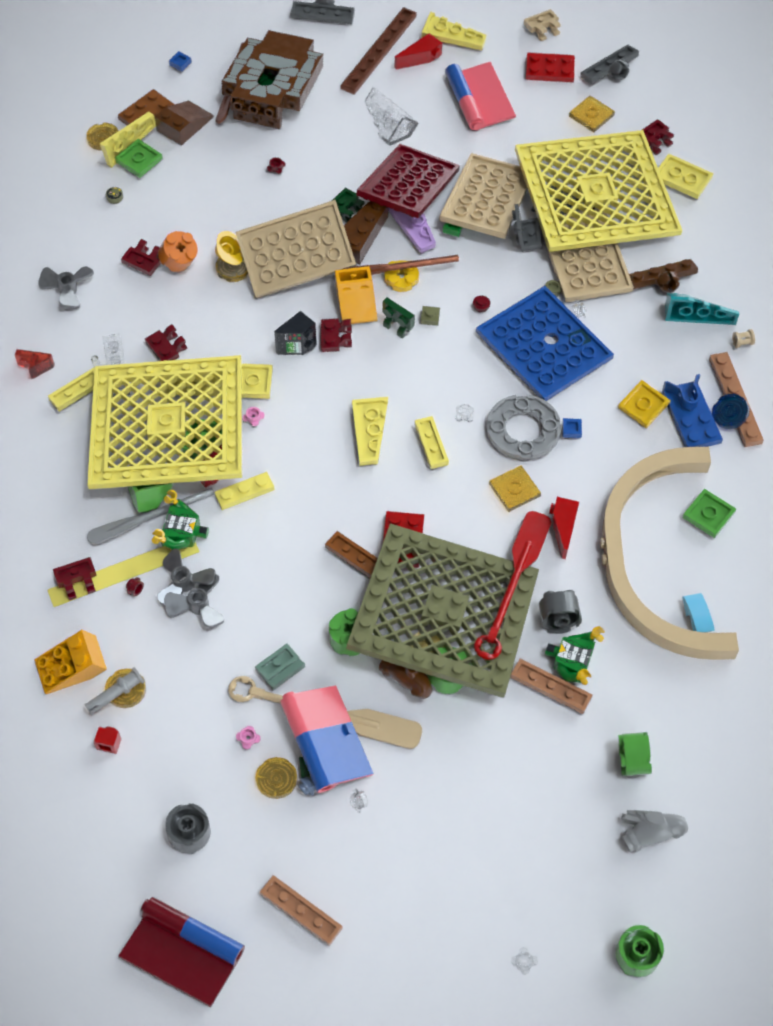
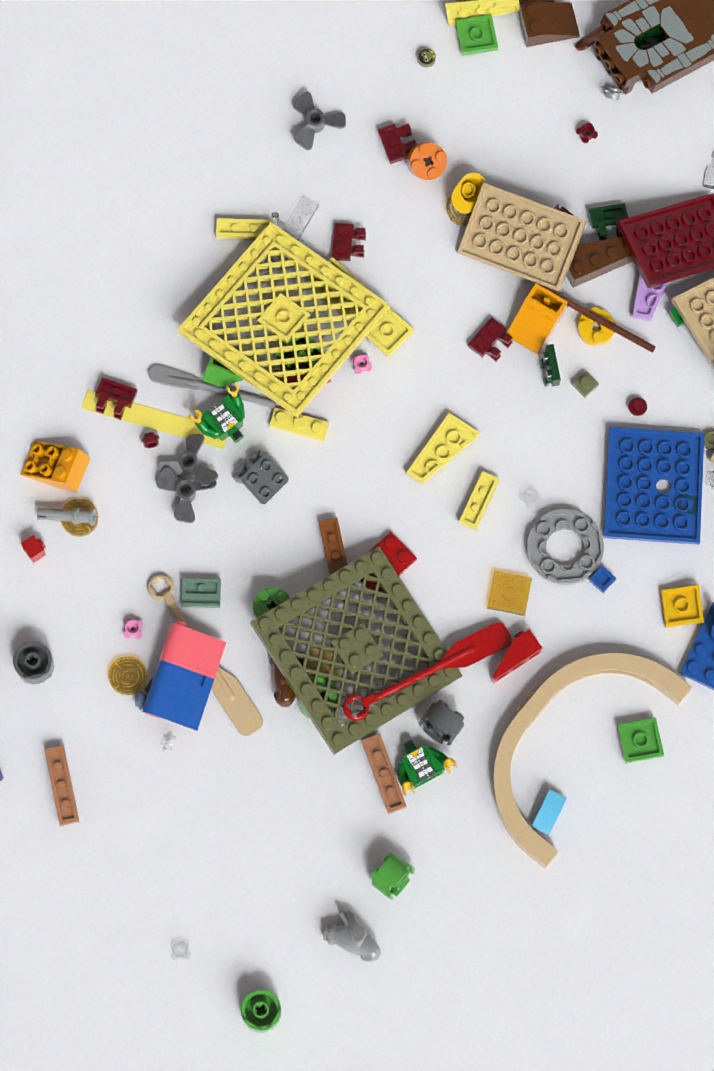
camera: 40 degrees right, 15 degrees up
clear red slope [15,349,55,379] -> none
black slope [274,311,317,355] -> none
none -> dark grey bracket [232,450,289,504]
none -> light grey plate [603,86,624,100]

